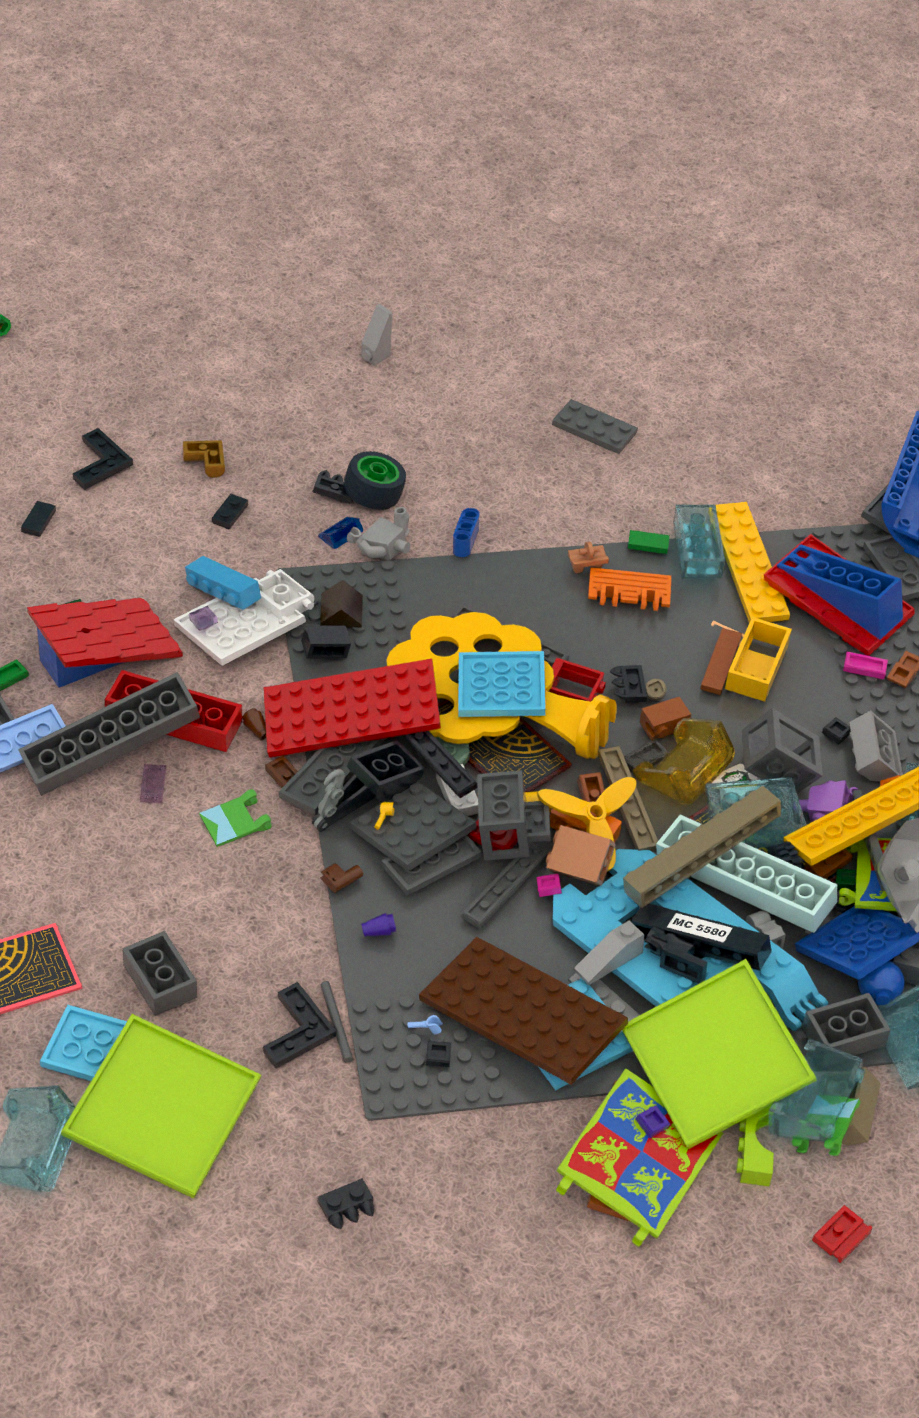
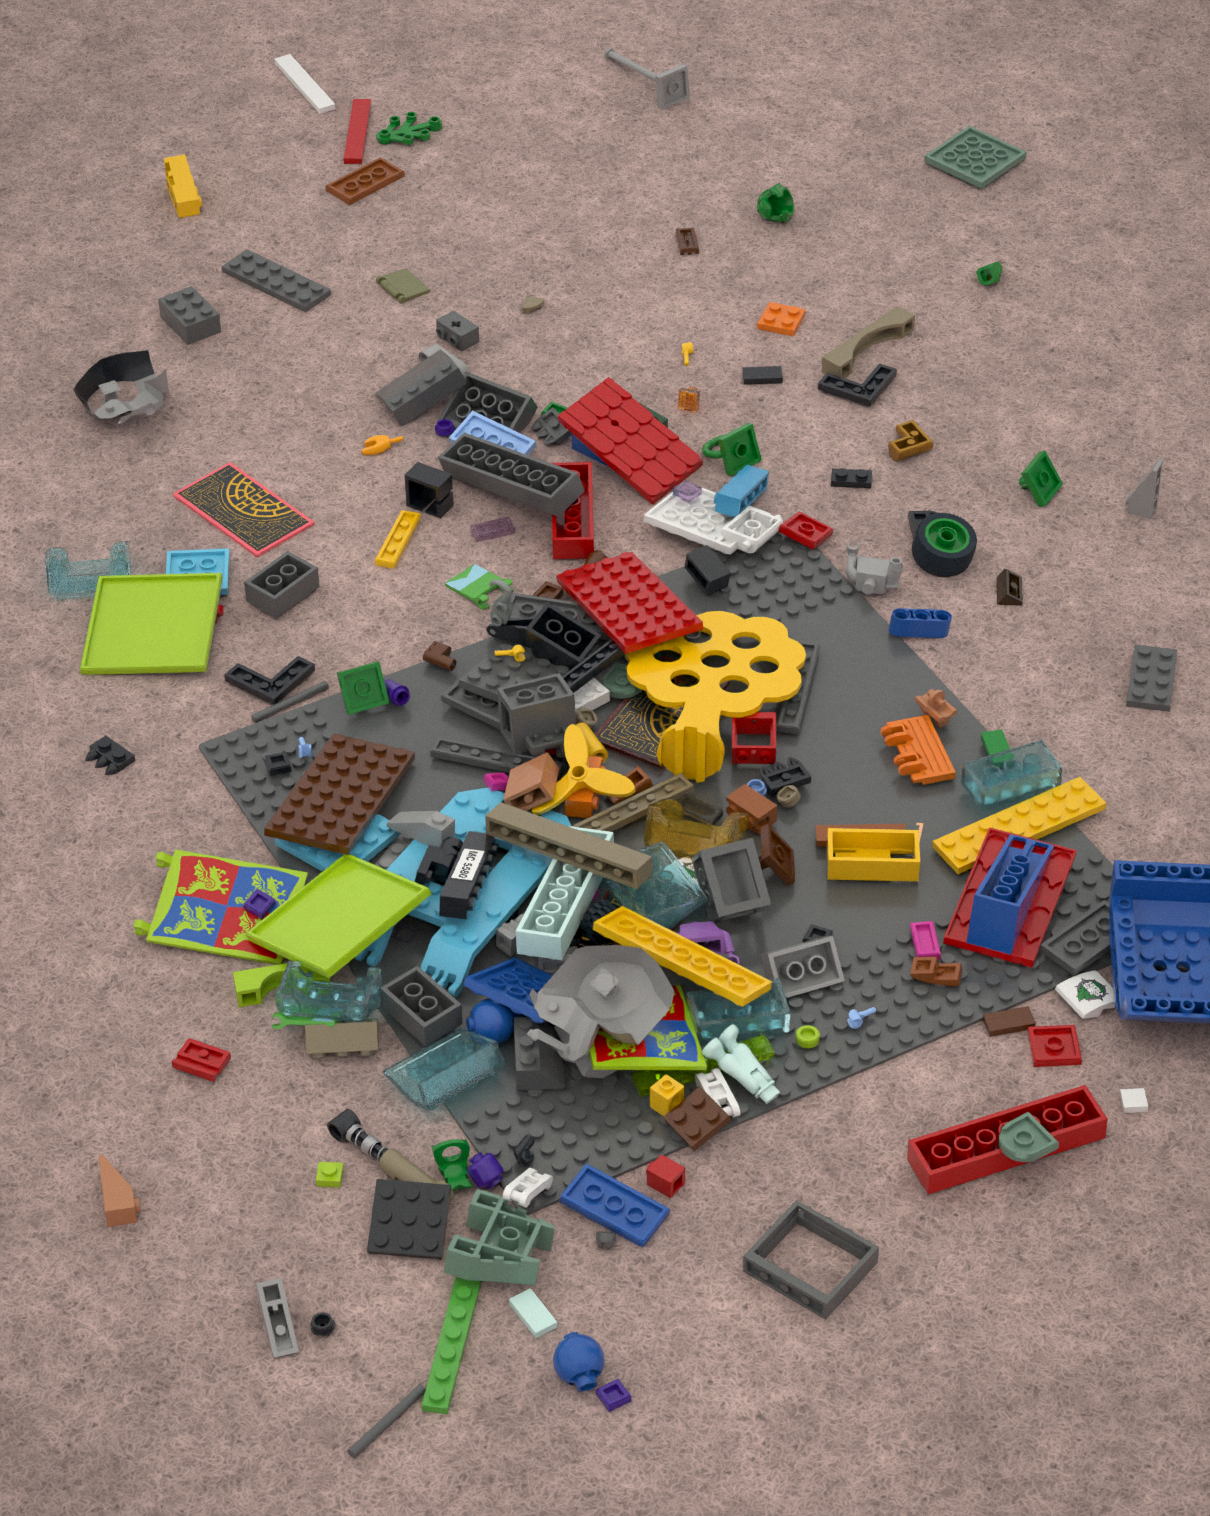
camera: 75 degrees right, 5 degrees down
clear blue slope [318,517,363,549] -> none
dark brown slope [320,580,363,628] -> none
medium azure plate [458,651,545,717] -> none
none -> green tile [336,661,389,715]
none -> yellow tile [375,510,421,569]
none -> black piece [404,462,454,519]
none -> dark grey plate [531,407,571,445]
none -> clear orange tile [678,387,700,412]
none -> green tile [702,423,762,476]
none -> medium blue plate [747,779,767,796]
none -> reddish brown tile [758,824,795,886]
none -> red tile [778,511,834,549]
none -> dark tan arch [821,306,915,378]
none -> dark brown slope [996,568,1023,606]
none -> green tile [1019,450,1063,507]

